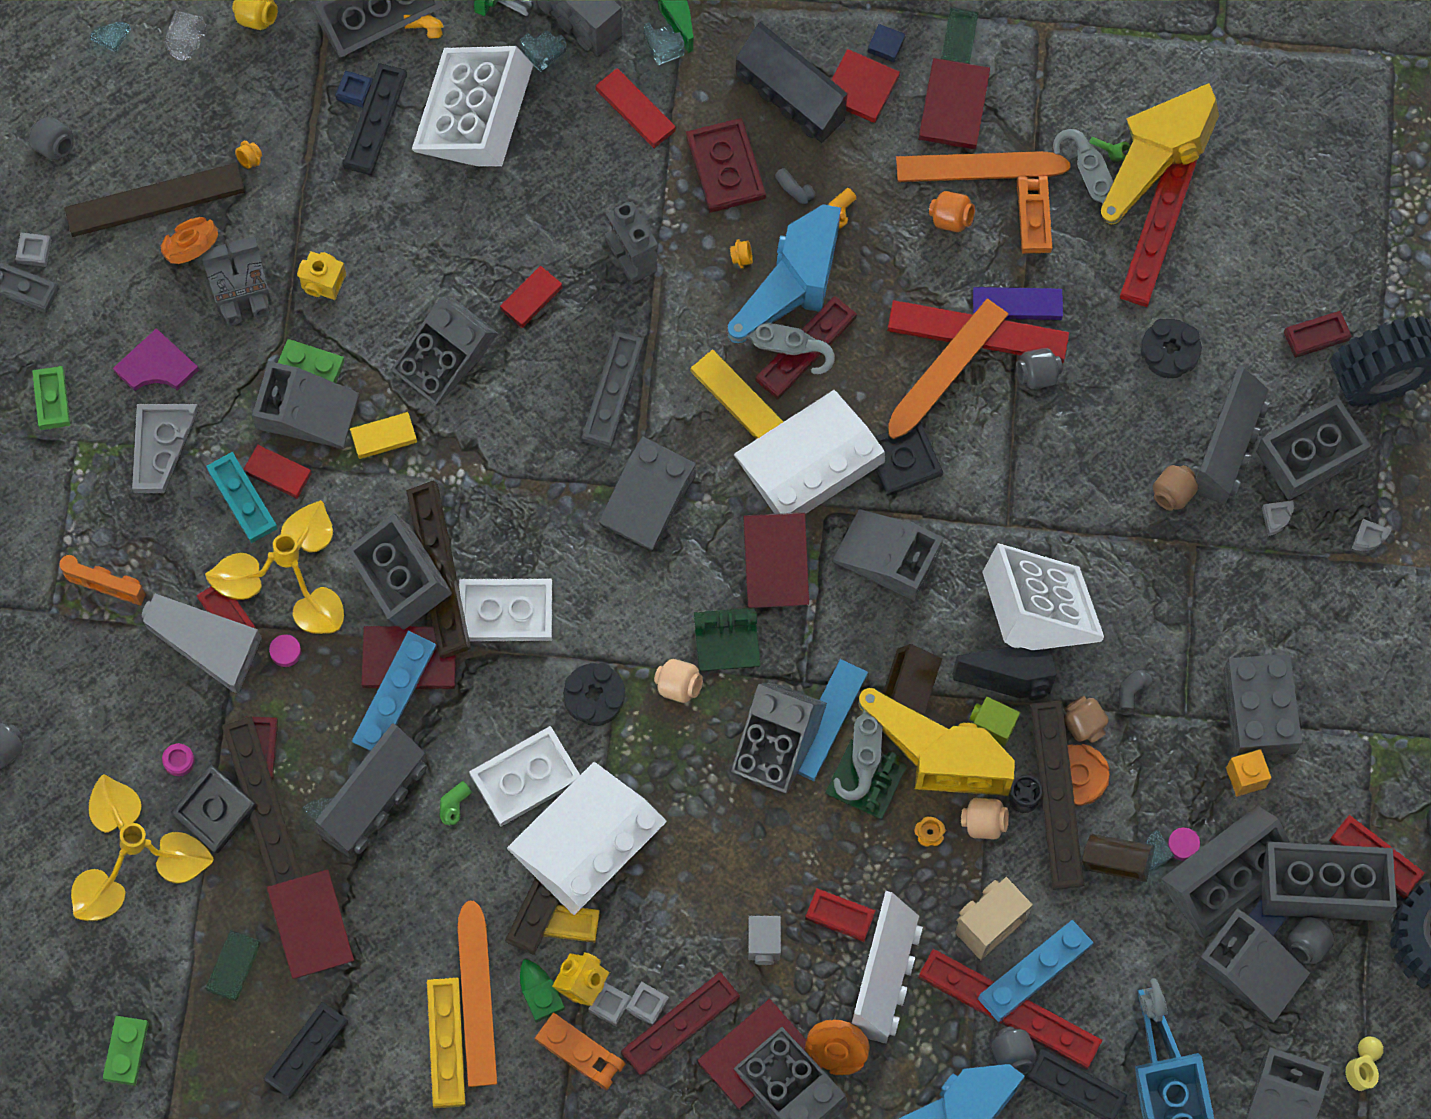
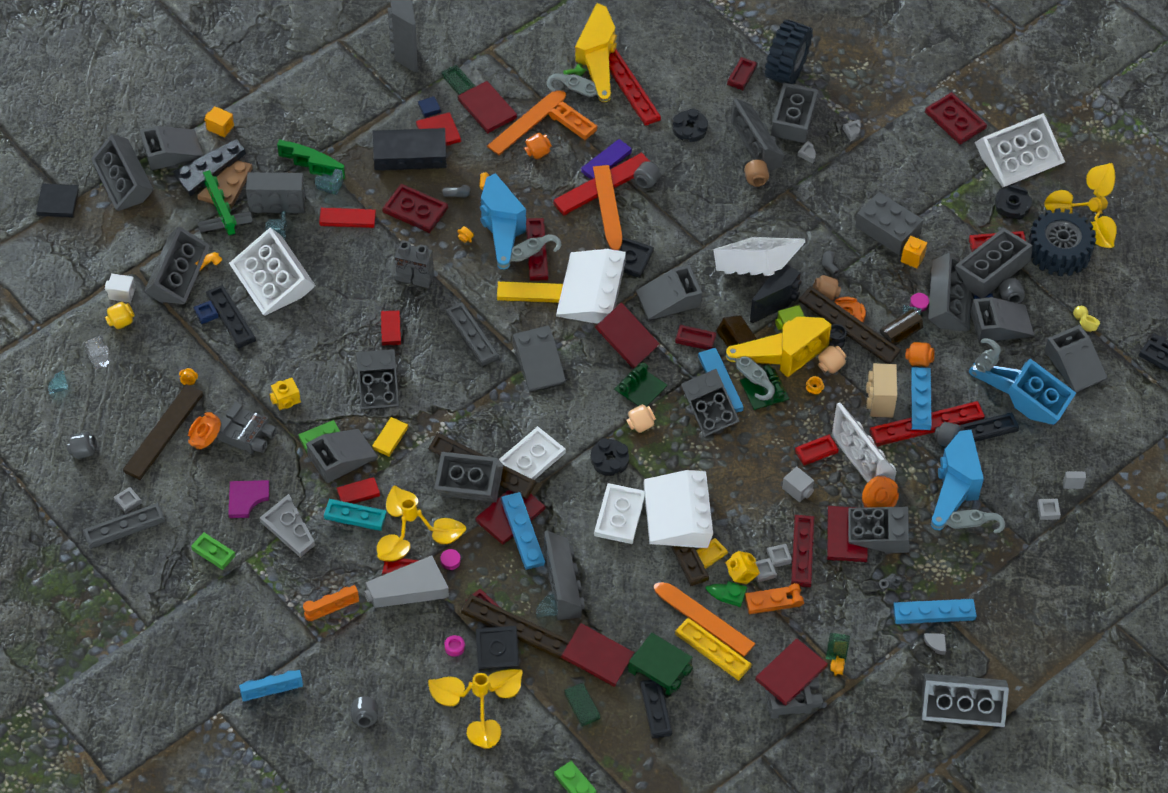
camera: 45 degrees left, 15 degrees down
bright green arm [439,781,472,825] -> none
none -> dark green panel [628,632,693,696]
none -> dark red tile [675,325,716,350]
none -> orange head [905,342,935,367]

